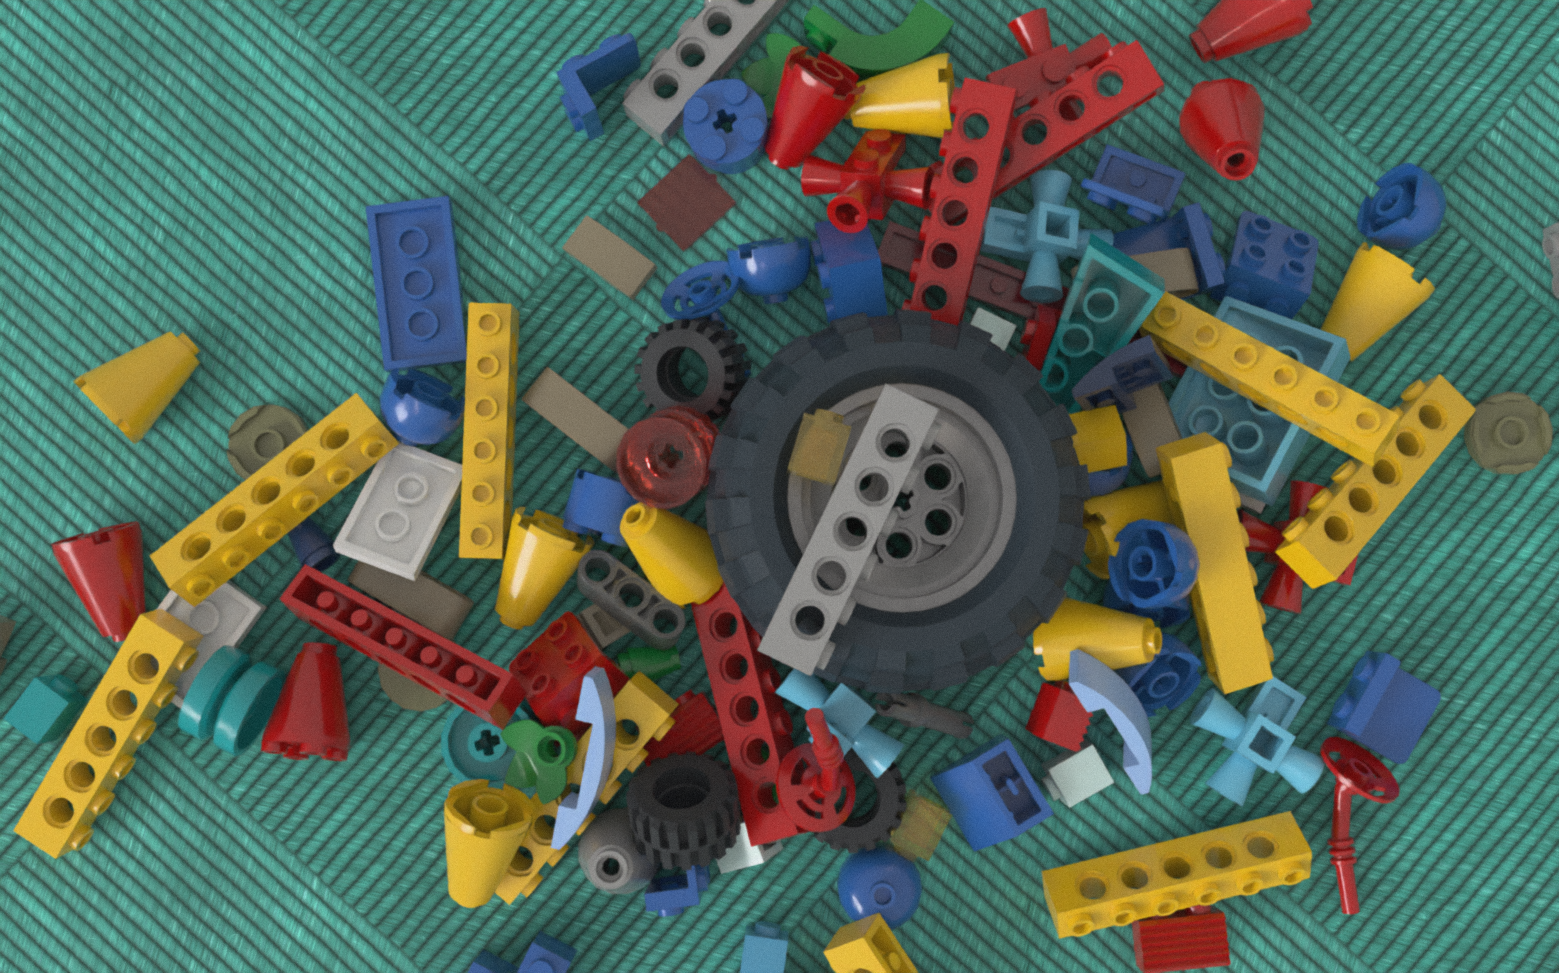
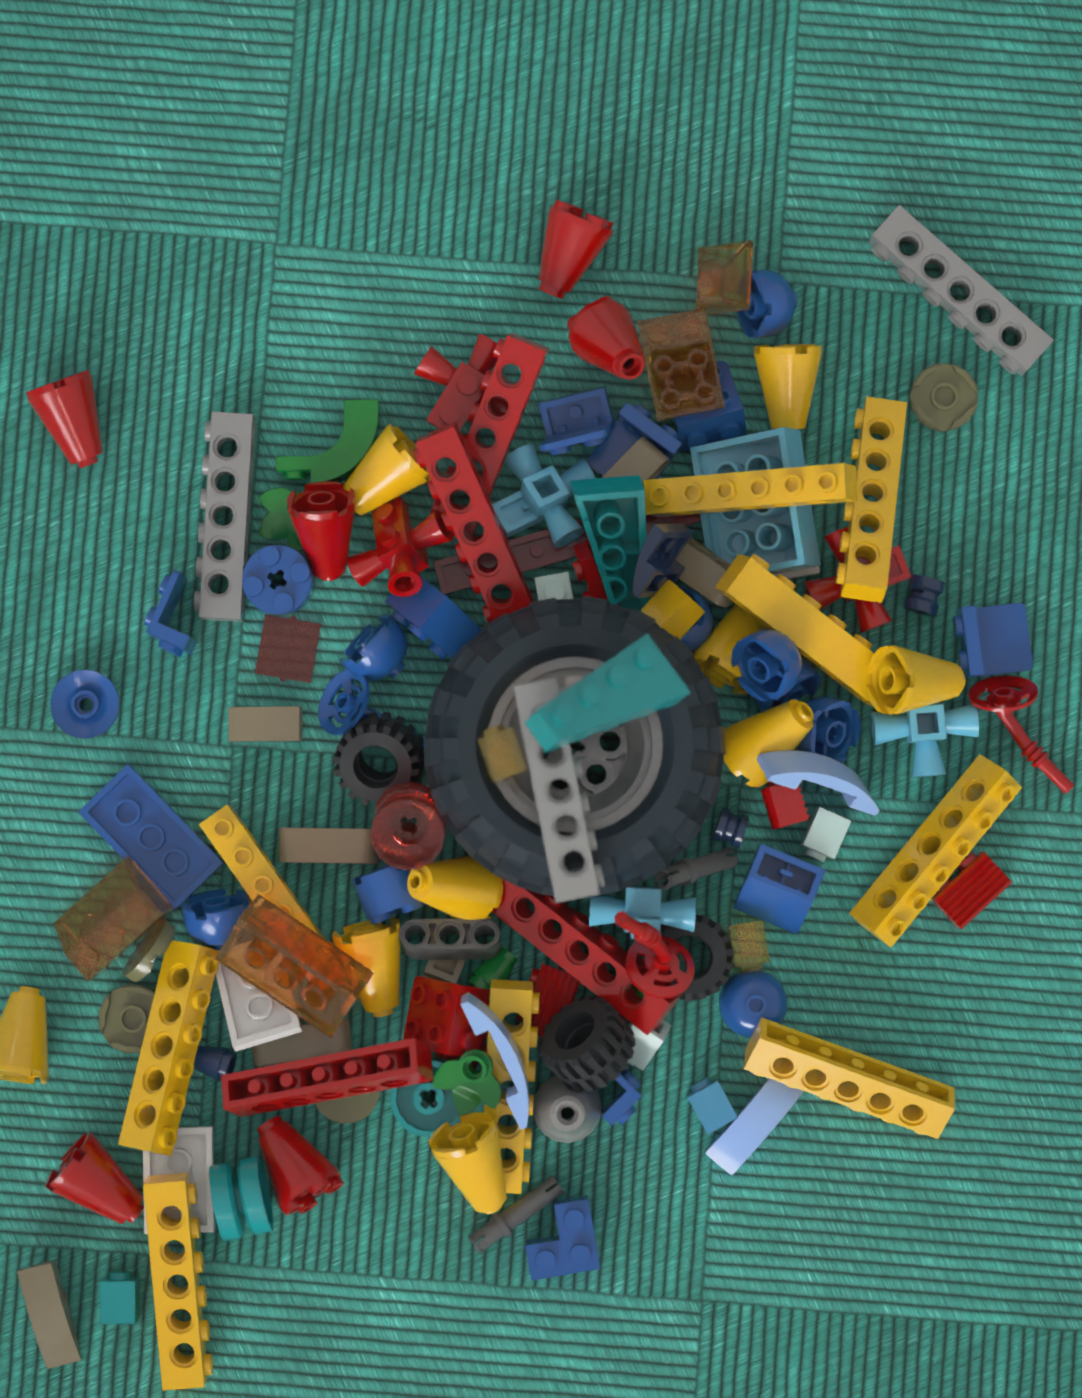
camera: 35 degrees left, 0 degrees up
none -> blue dish [50,670,120,739]
none -> clear orange slope [54,856,174,981]
none -> olive tile [123,919,175,982]
none -> clear orange slope [215,894,374,1038]
none -> dark grey pin [468,1175,565,1254]
none -> teal wedge [524,633,691,752]
none -> clear orange slope [637,308,725,421]
none -> clear orange slope [694,240,753,316]
none -> dark blue wheel [712,807,749,848]
none -> yellow cone [867,645,966,715]
none -> dark blue wheel [903,574,945,617]

